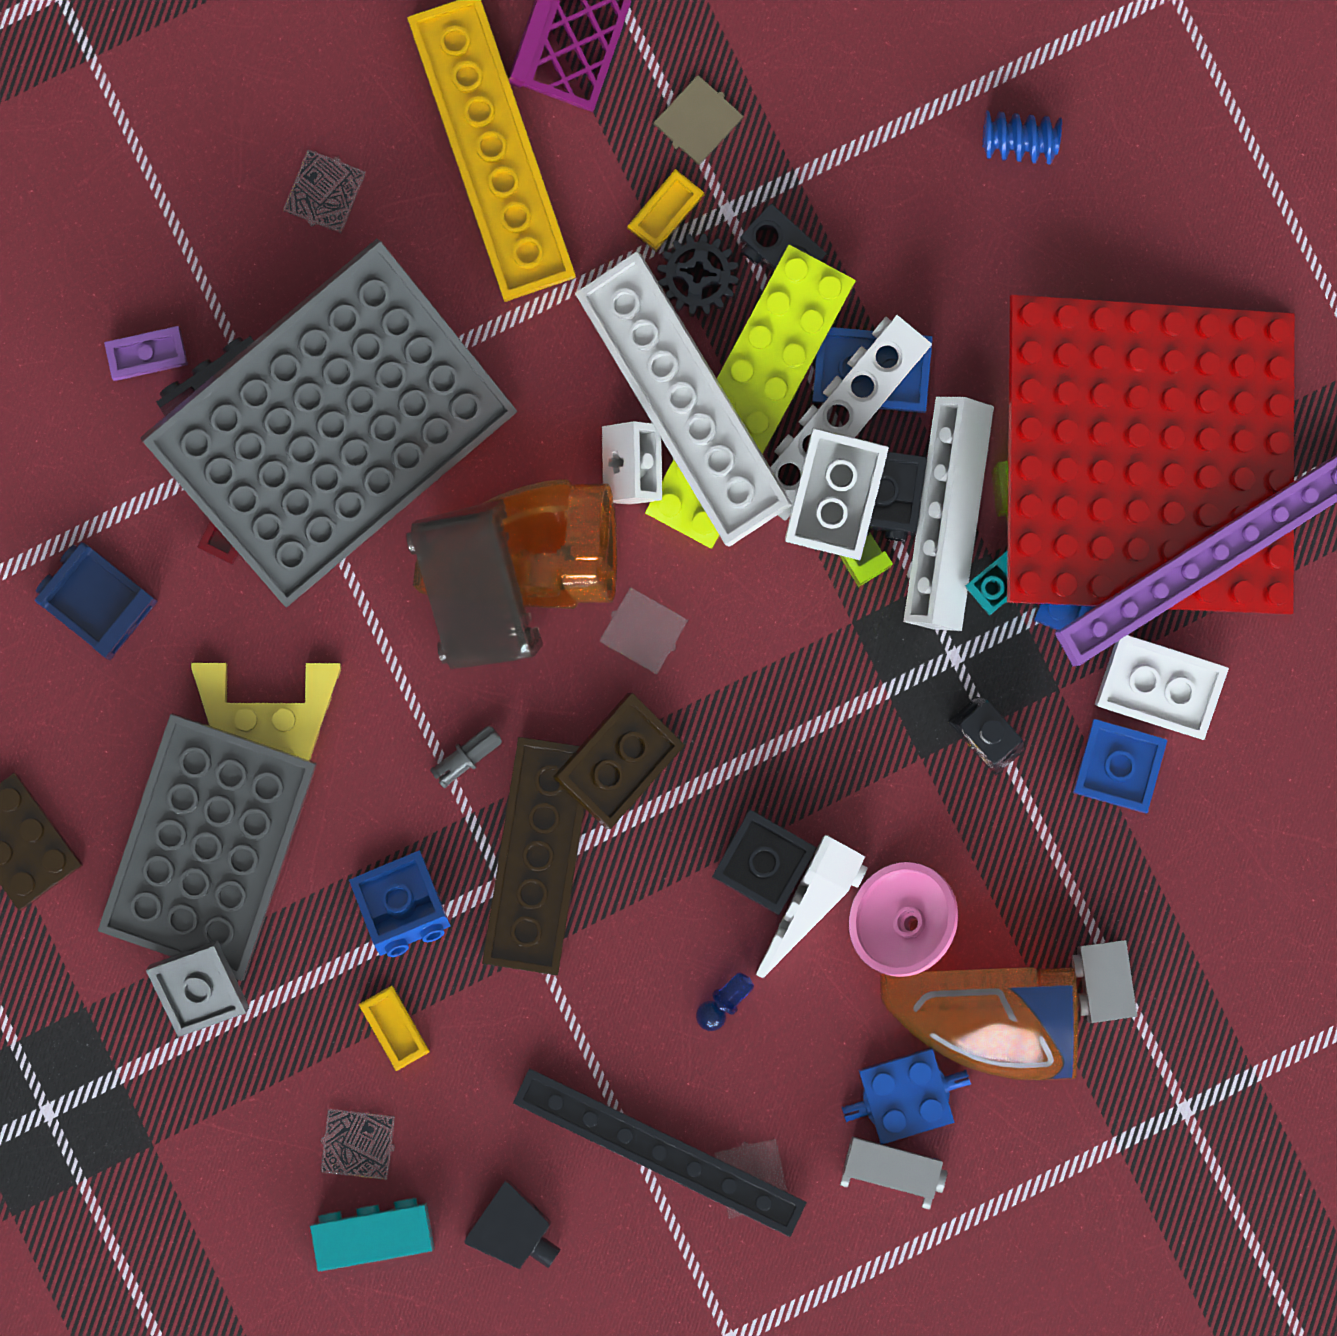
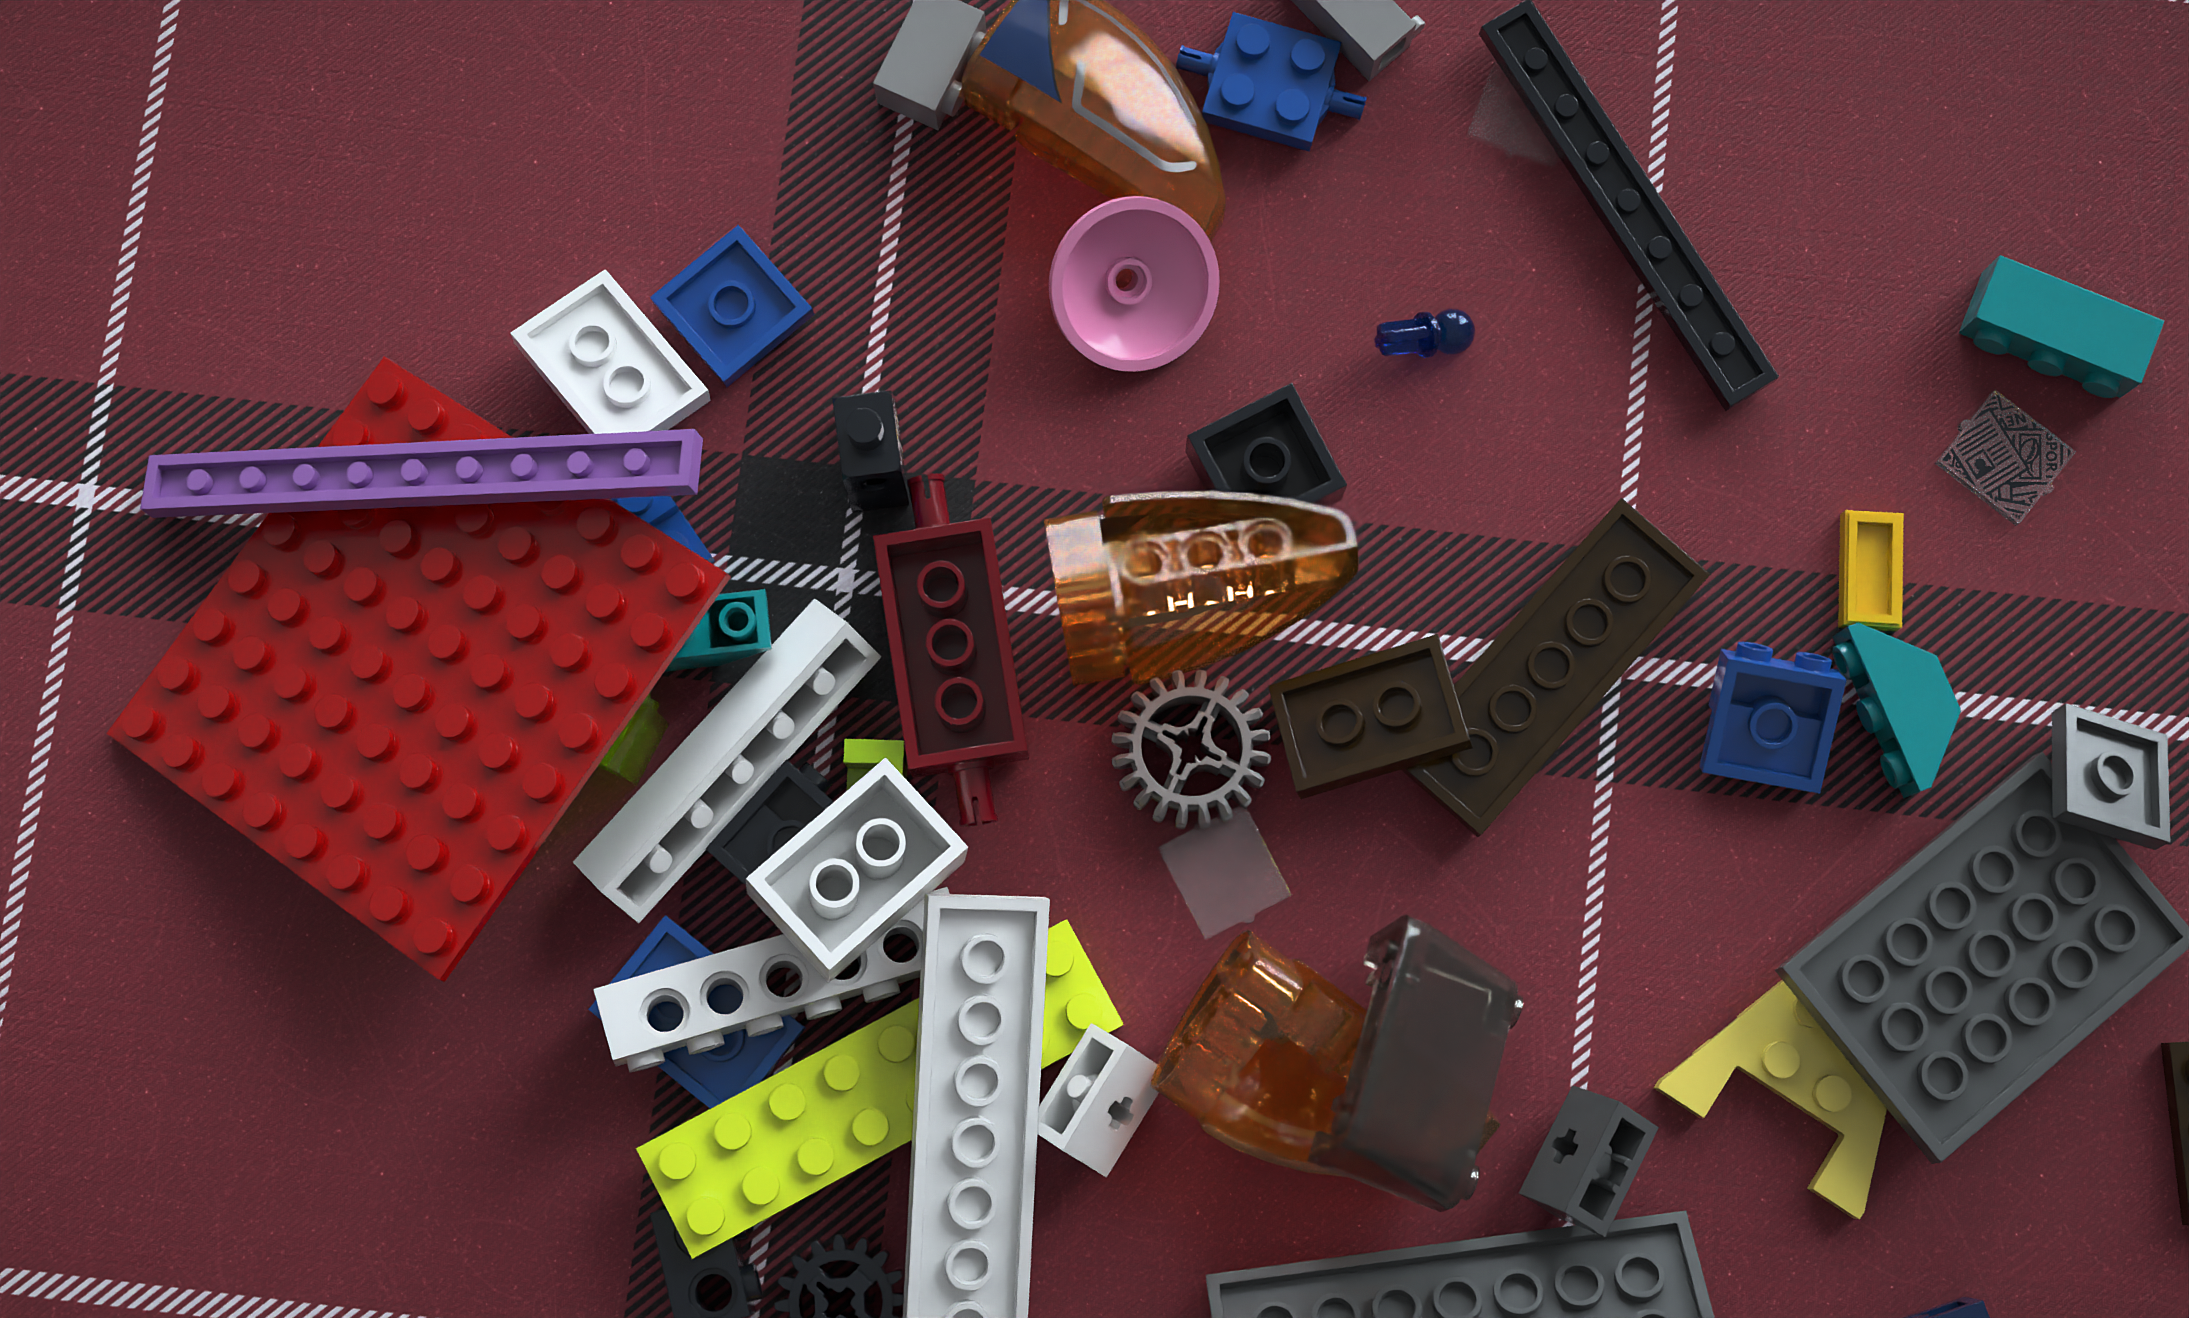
camera: 145 degrees left, 5 degrees down
dark grey axle [430,726,502,788] -> none
black torso [464,1179,561,1269] -> none
white wedge [755,835,868,978] -> none
blue piece [982,110,1062,165] -> none
none -> dark red brick [873,473,1029,827]
none -> clear orange panel [1044,491,1359,686]
none -> light grey gear [1112,670,1271,829]
none -> dark grey brick [1519,1085,1659,1237]
none -> teal slope [1832,622,1961,798]

